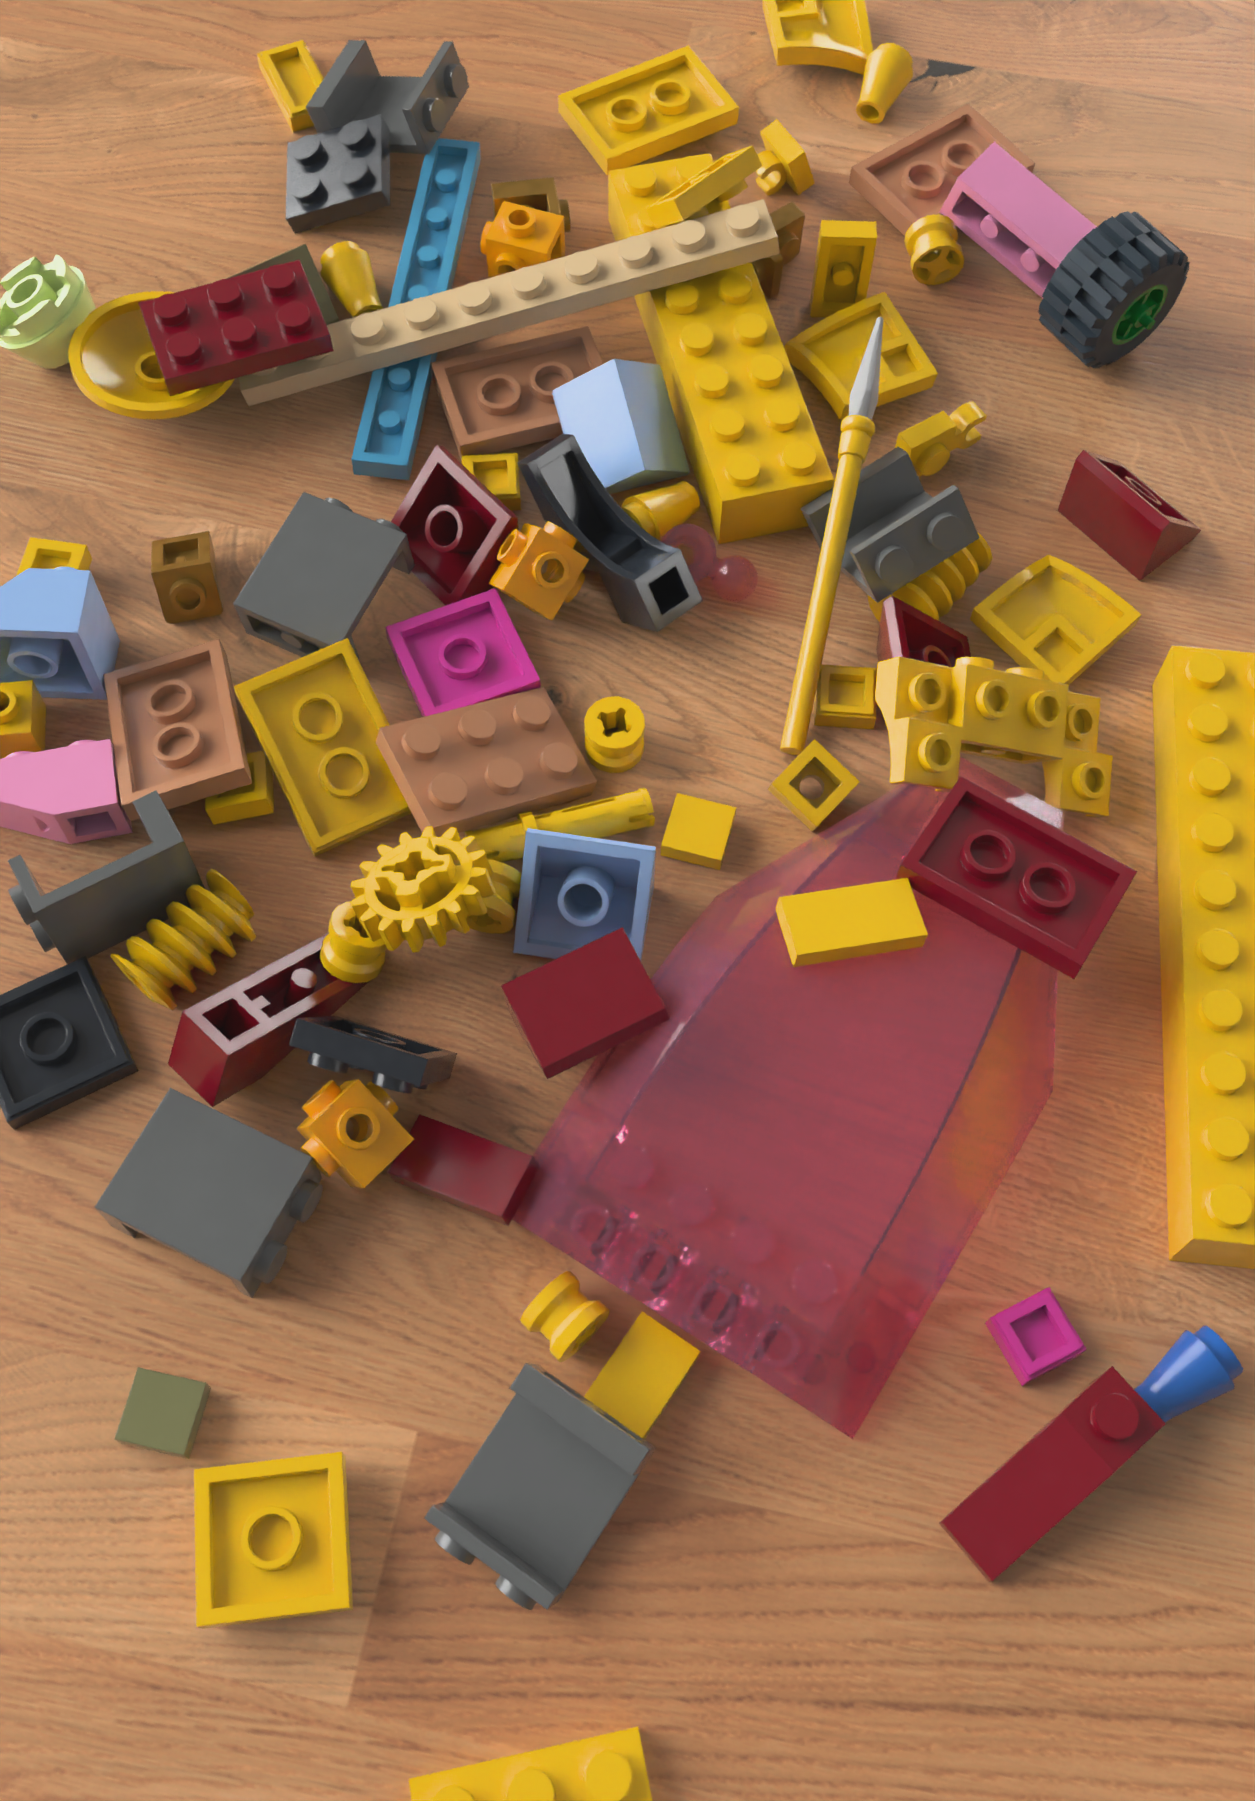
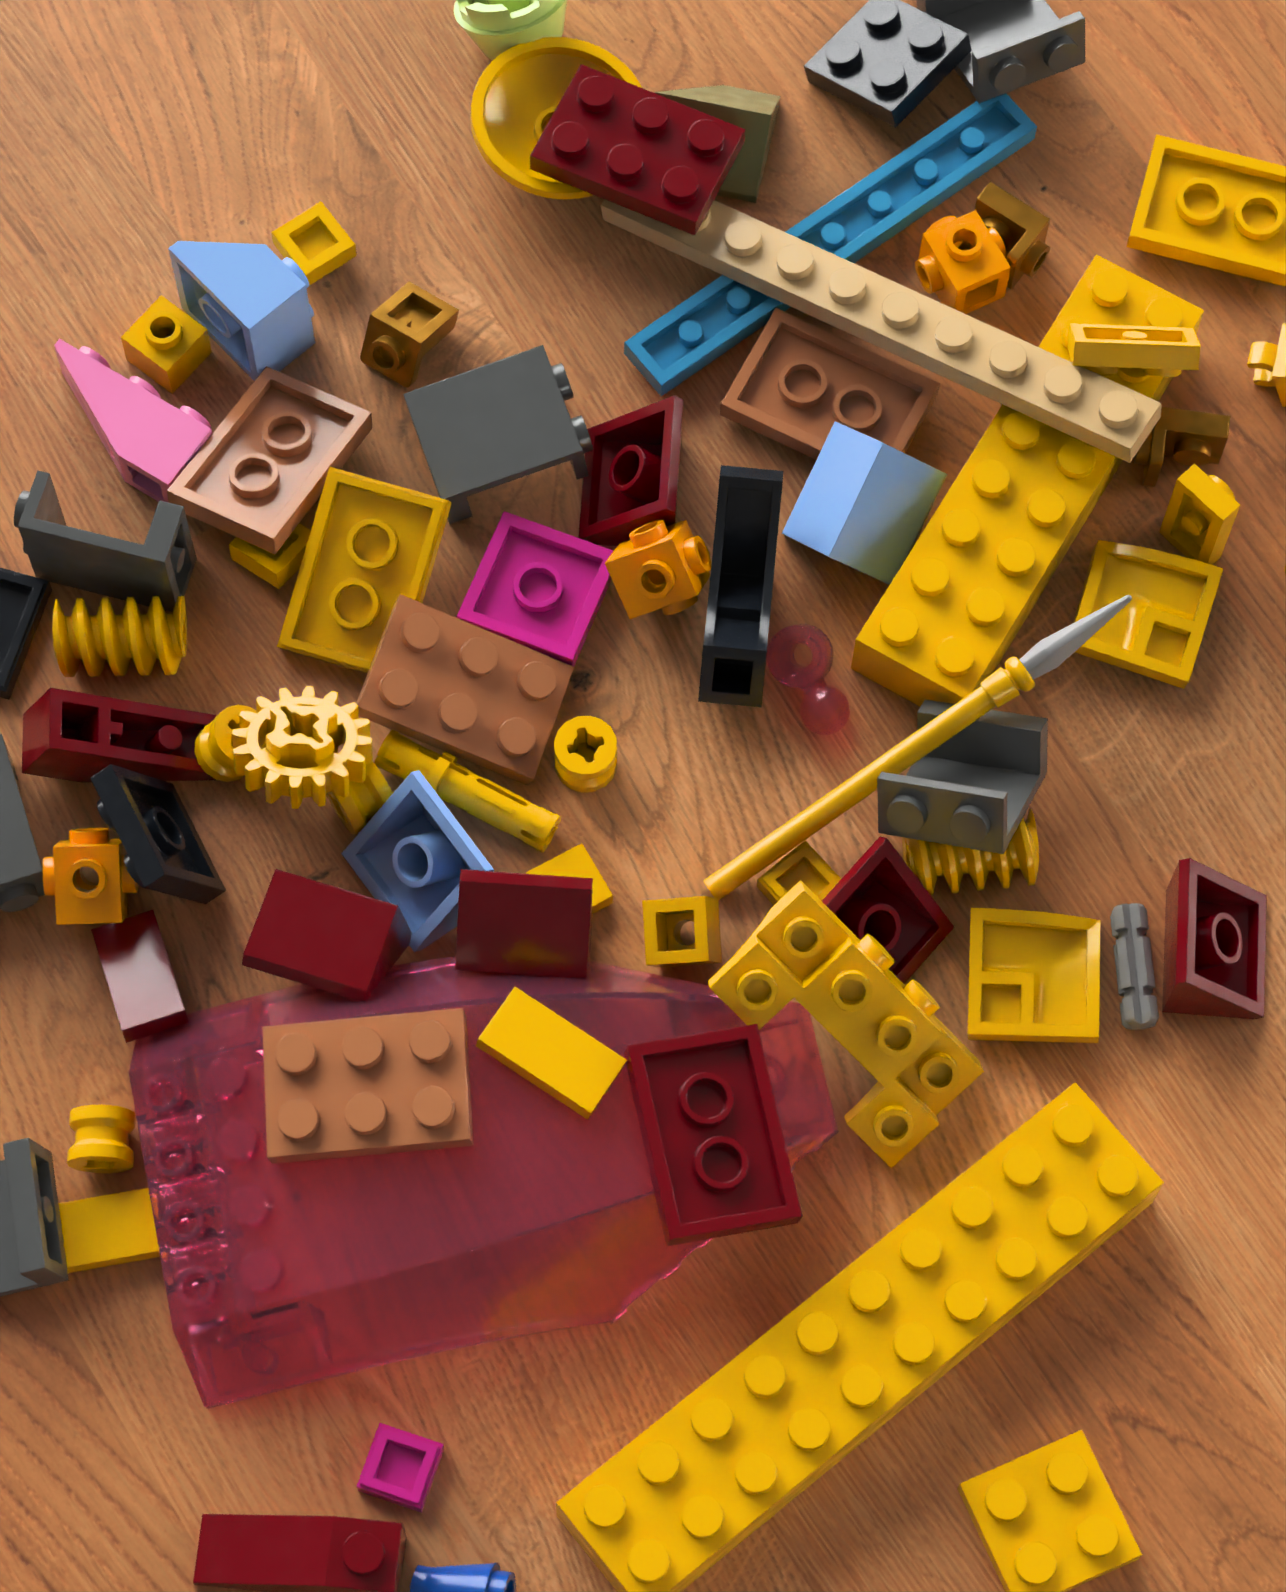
camera: 45 degrees right, 5 degrees up
yellow cone [320,241,383,318] -> none
yellow tile [462,453,521,511] -> none
yellow cone [621,481,700,542] -> none
yellow plate [895,401,987,477] -> none
none -> nougat plate [263,1008,474,1164]
none -> dark red slope [455,869,593,979]
none -> light grey axle [1110,903,1159,1030]

